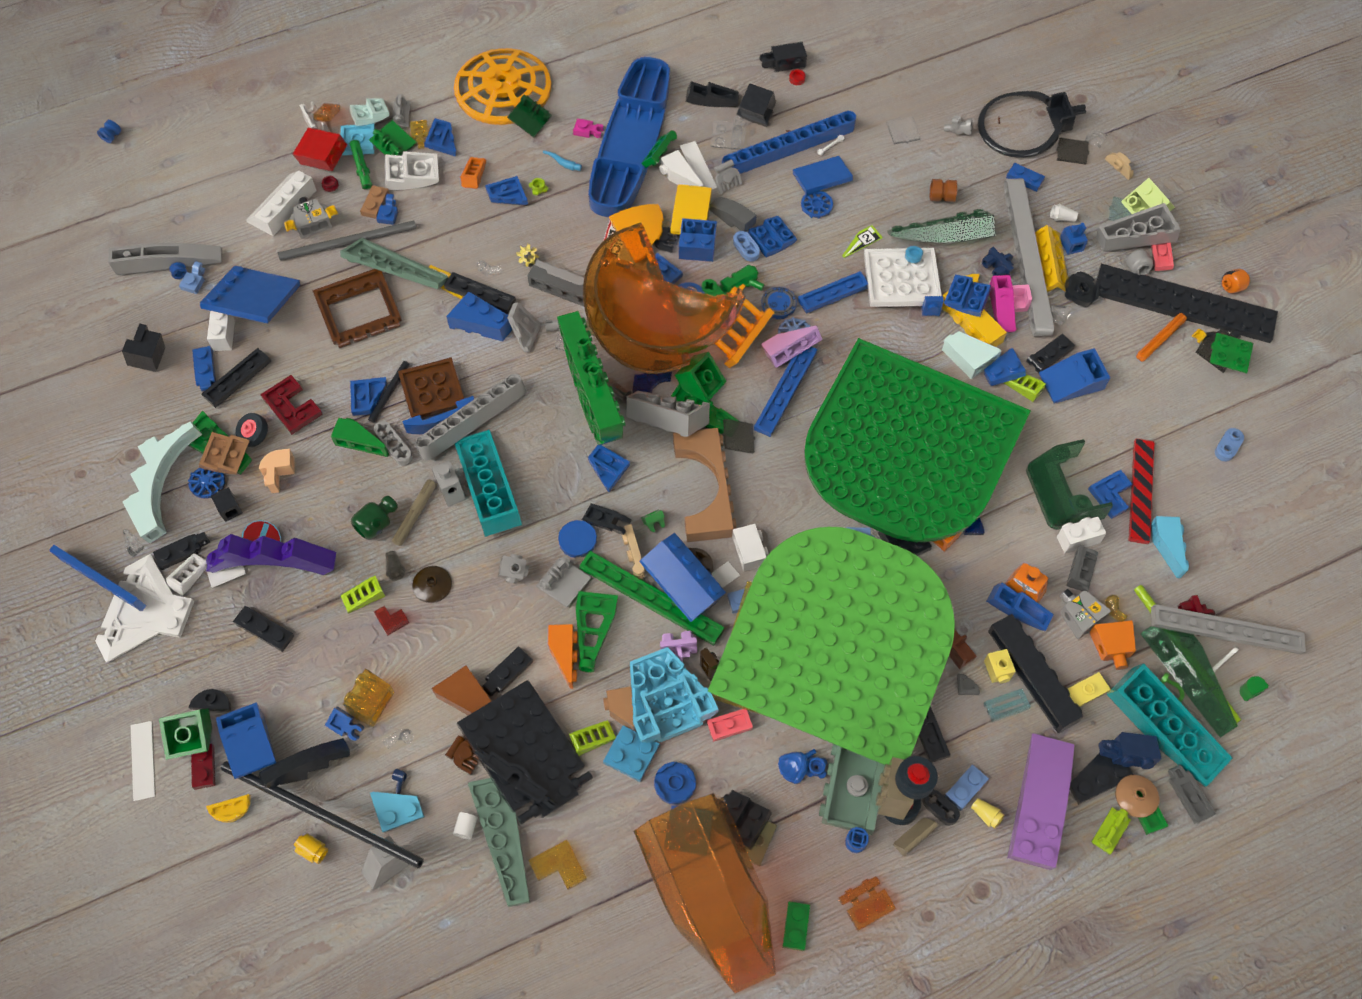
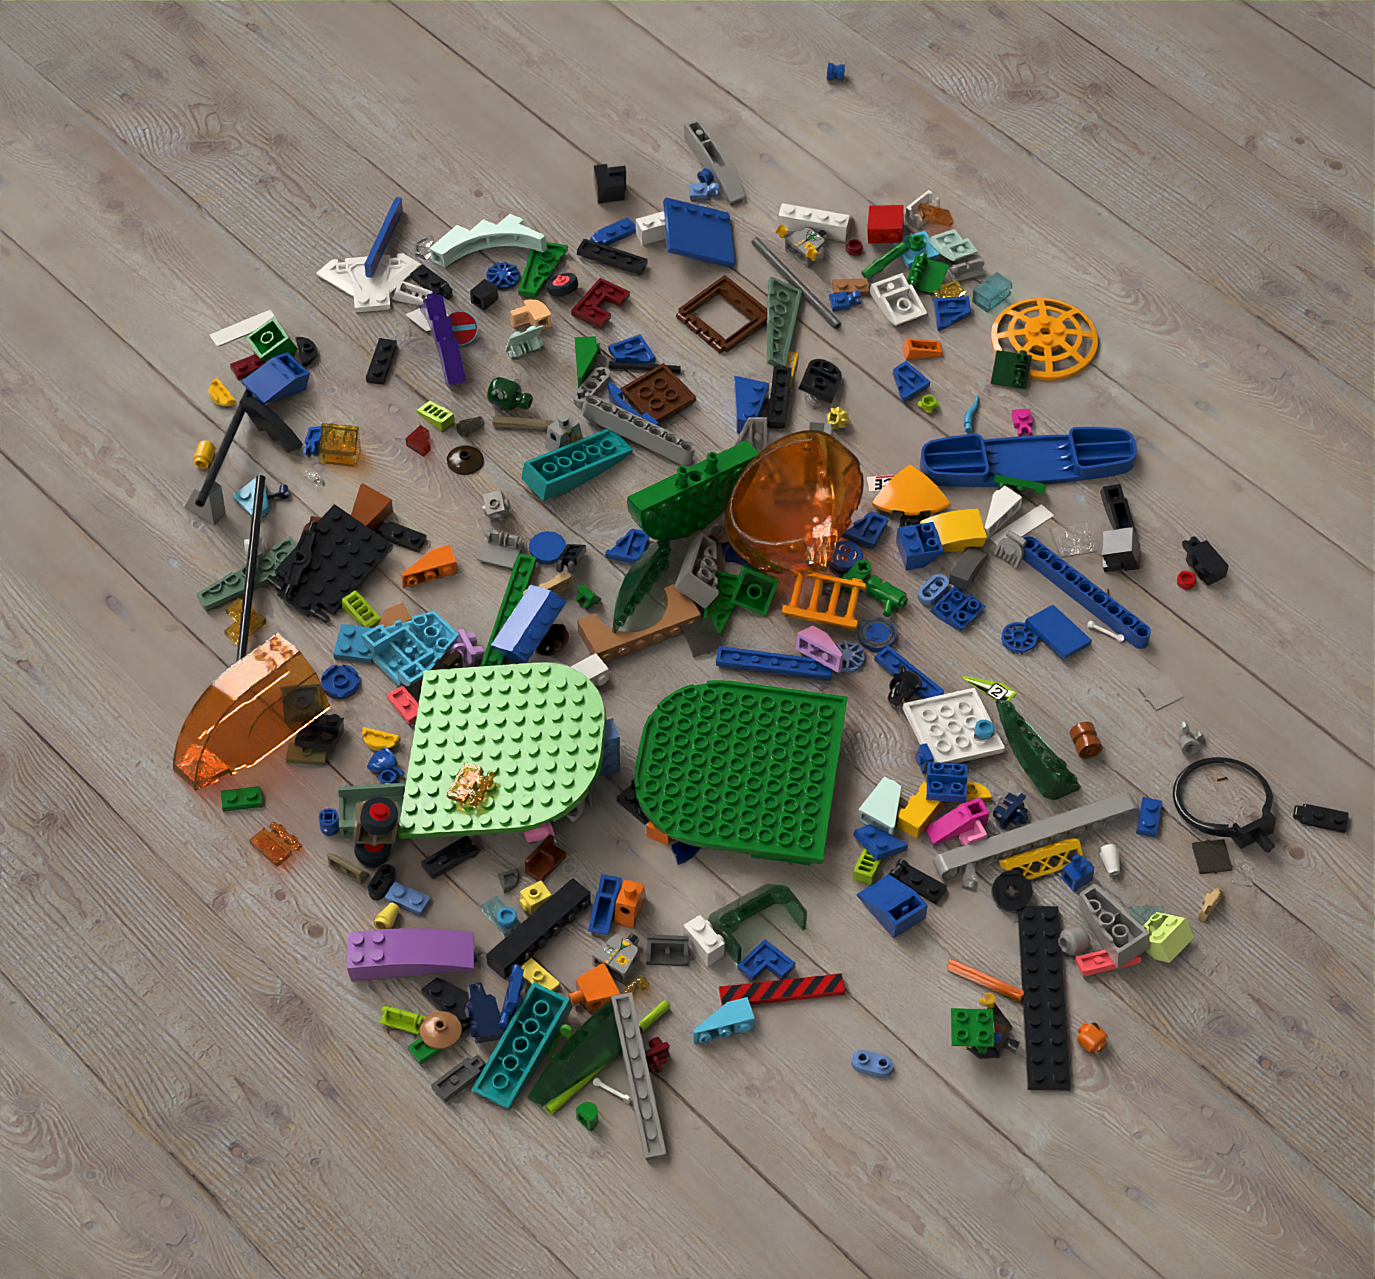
camera: 70 degrees right, 10 degrees down
medium nougat slope [199,432,250,474] -> none
green plate [575,591,618,673] -> none
none -> black piece [236,475,266,667]
none -> yellow plate [362,727,401,751]
none -> clear orange plate [446,762,495,808]
none -> dark azure tile [497,907,517,928]
none -> blue plate [499,965,526,1028]
none -> light aqua hinge [505,325,543,358]
none -> clear green wedge [612,537,671,633]
none -> black tile [798,359,842,404]
none -> black hair [887,665,922,705]
none -> green plate [907,234,927,251]
none -> clear light blue brick [972,272,1013,313]
none -> black hinge [1293,804,1349,833]

